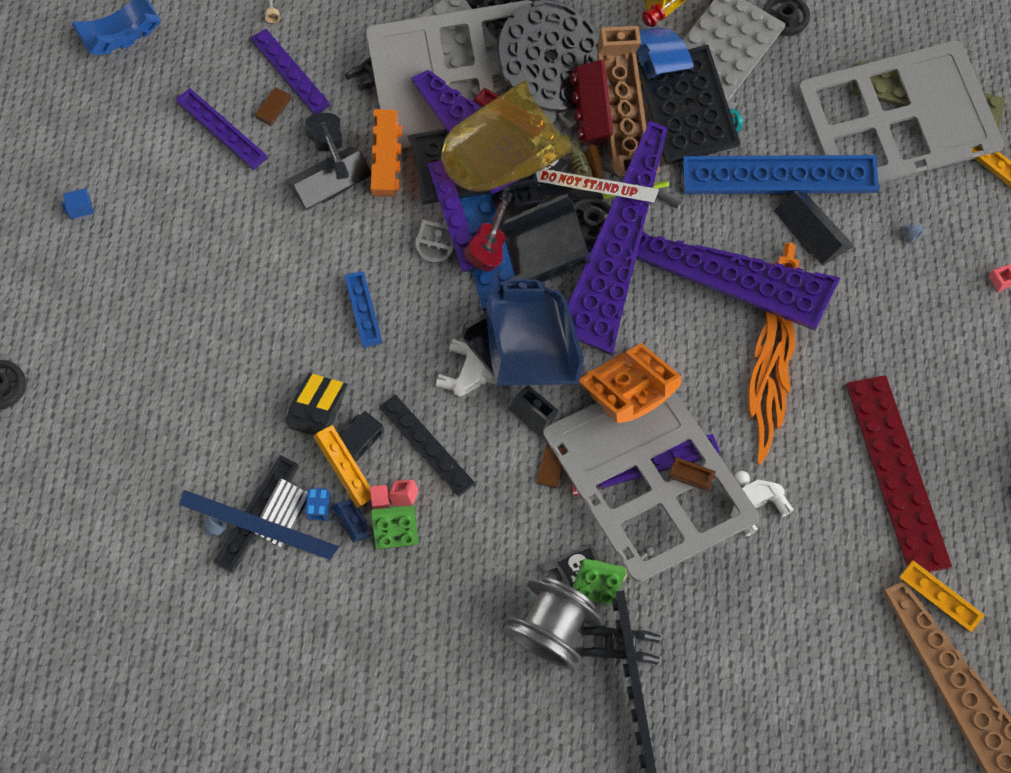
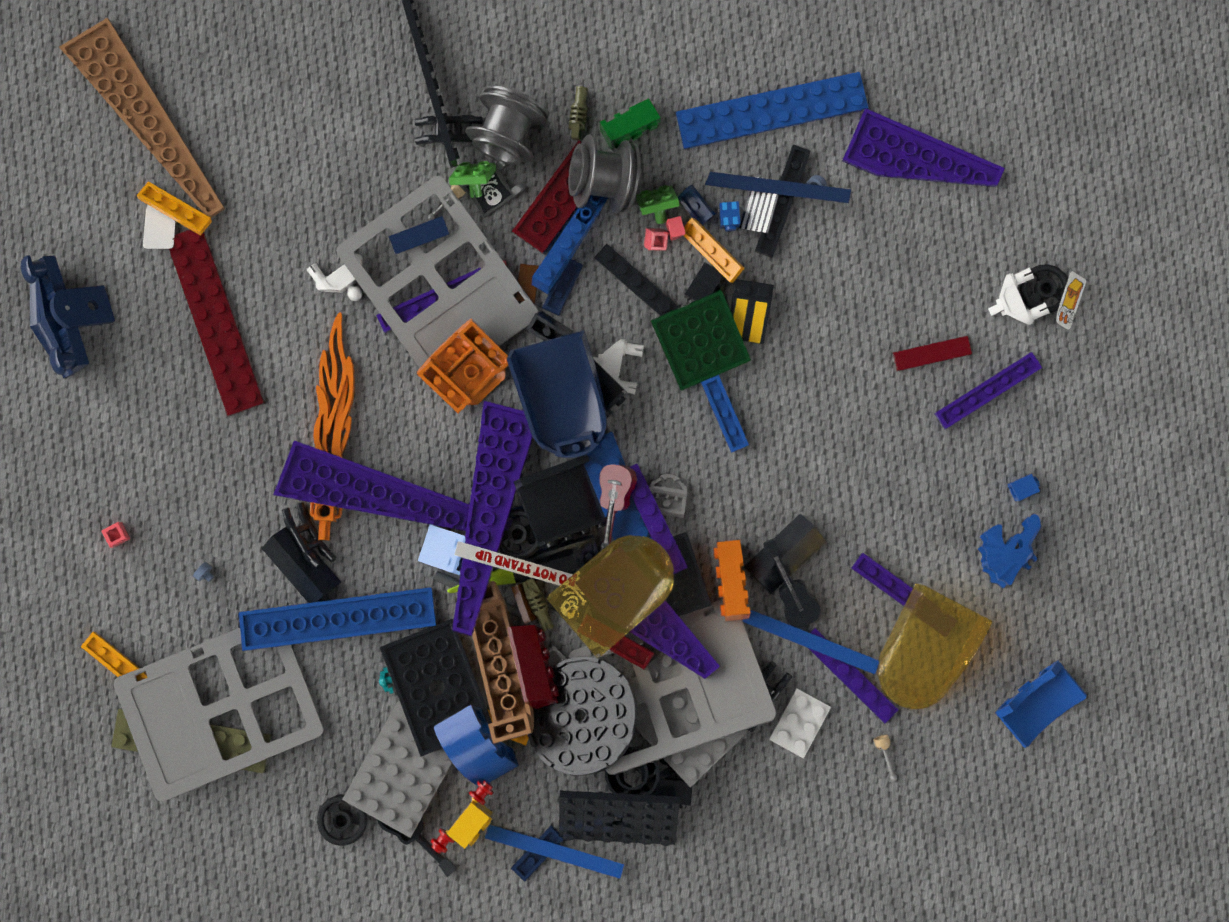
camera: 175 degrees right, 20 degrees up
reddish brown tile [255,87,292,126] -> none
reddish brown tile [668,457,716,492] -> none
none -> white sticker [143,204,175,249]
none -> black piece [282,502,336,569]
none -> dark blue tile [388,216,450,255]
none -> light blue slope [418,525,465,575]
none -> dark red plate [512,140,582,254]
none -> blue slope [532,195,608,294]
none -> dark blue tile [542,259,584,316]
none -> olive hinge [568,86,588,141]
none -> flat silver wheel [568,134,640,213]
none -> green wedge [600,98,661,150]
none -> dark green plate [650,290,751,391]
none -> blue plate [676,72,868,149]
none -> blue sticker [742,610,880,674]
none -> white plate [769,688,831,759]
none -> dark purple wing [842,108,1005,187]
none -> clear yellow windscreen [877,583,993,709]
none -> dark red tile [893,336,972,371]
none -> dark purple plate [934,352,1042,430]
none -> blue animal [978,514,1041,588]
none -> white connector [988,267,1050,325]

